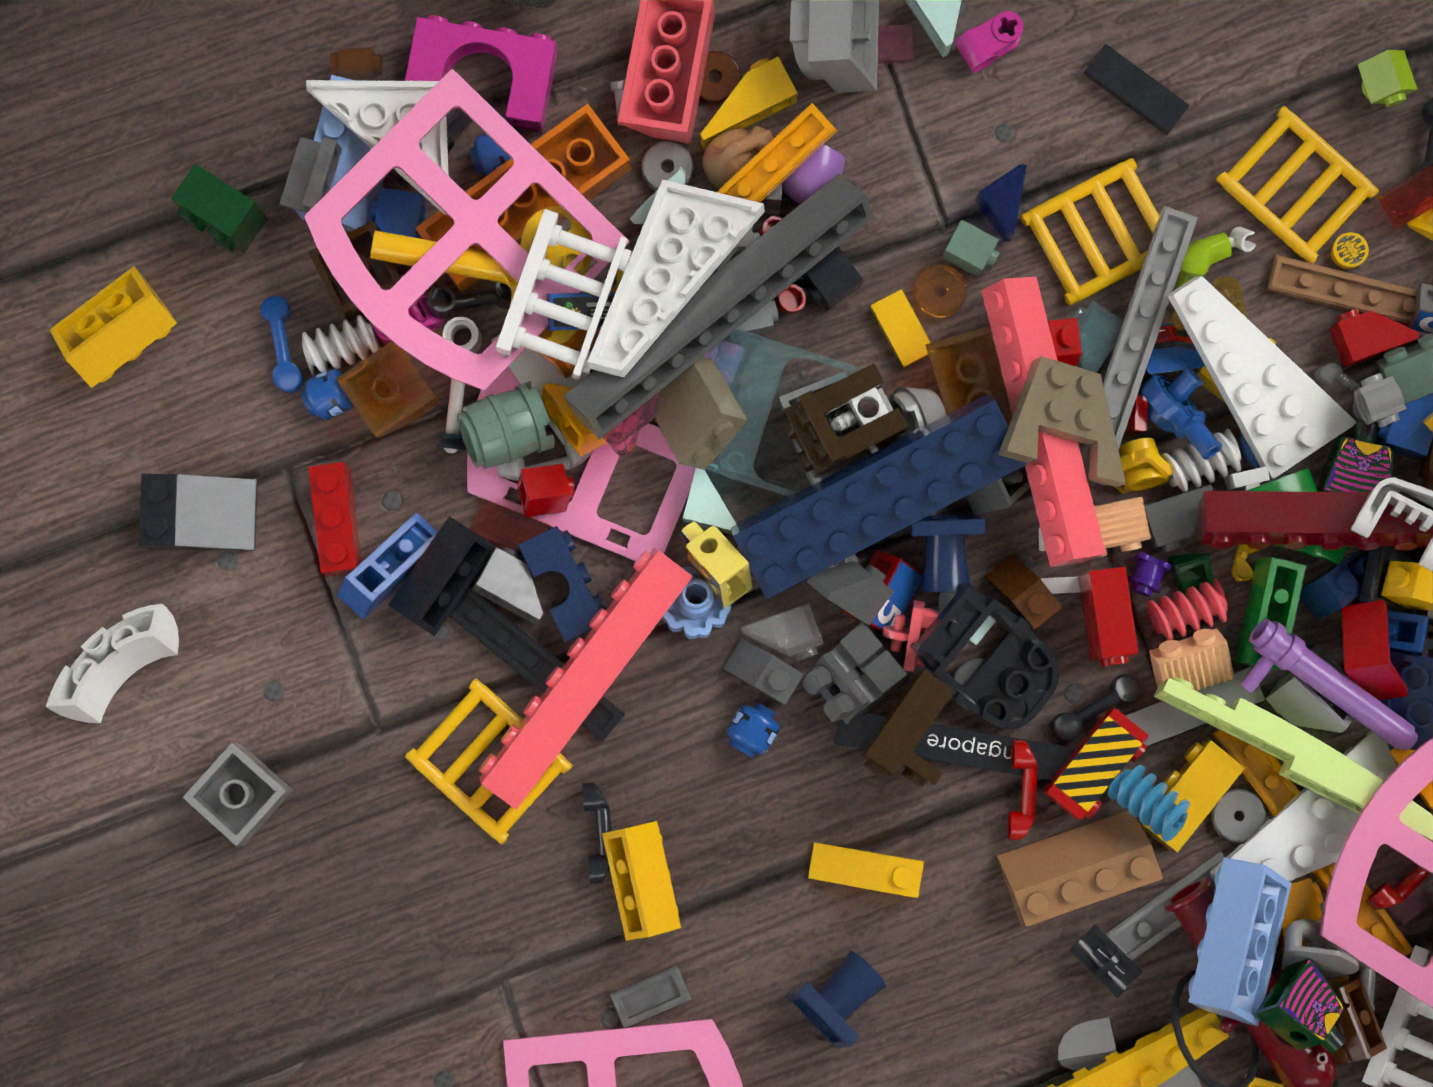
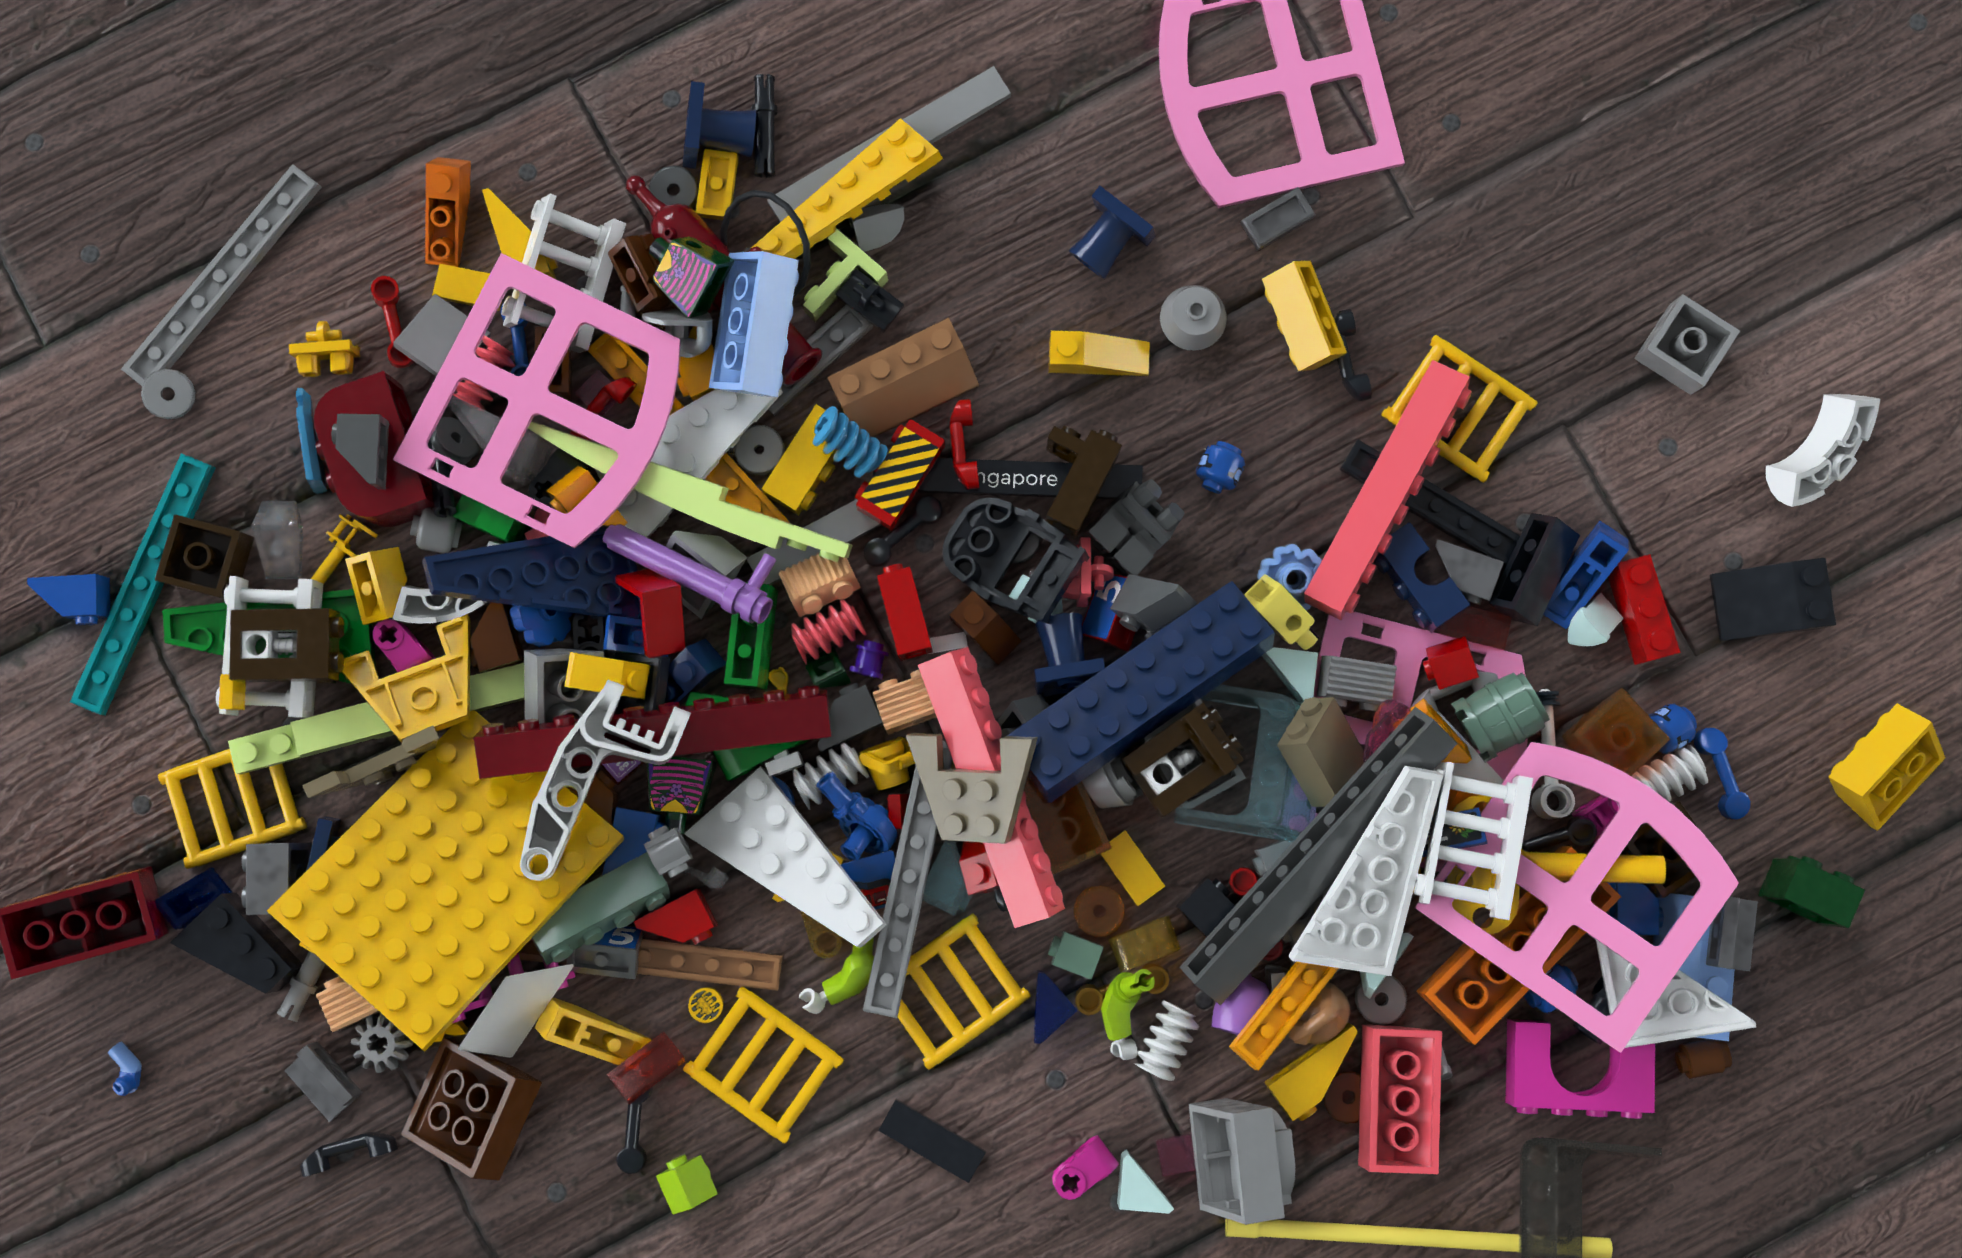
camera: 175 degrees right, 0 degrees up
dark grey slope [723,638,804,706] -> none
clear slope [741,604,824,661] -> none
none -> yellowish green bracket [803,228,888,322]
none -> pearl gold bar [1075,963,1169,1015]
none -> lime arm [1101,969,1155,1060]
none -> clear yellow beam [1108,916,1181,972]
none -> white piece [1134,1000,1199,1081]
none -> light grey cone [1160,285,1227,350]
none -> light grey brick [1317,656,1397,712]
none -> light aqua tile [1568,593,1623,646]

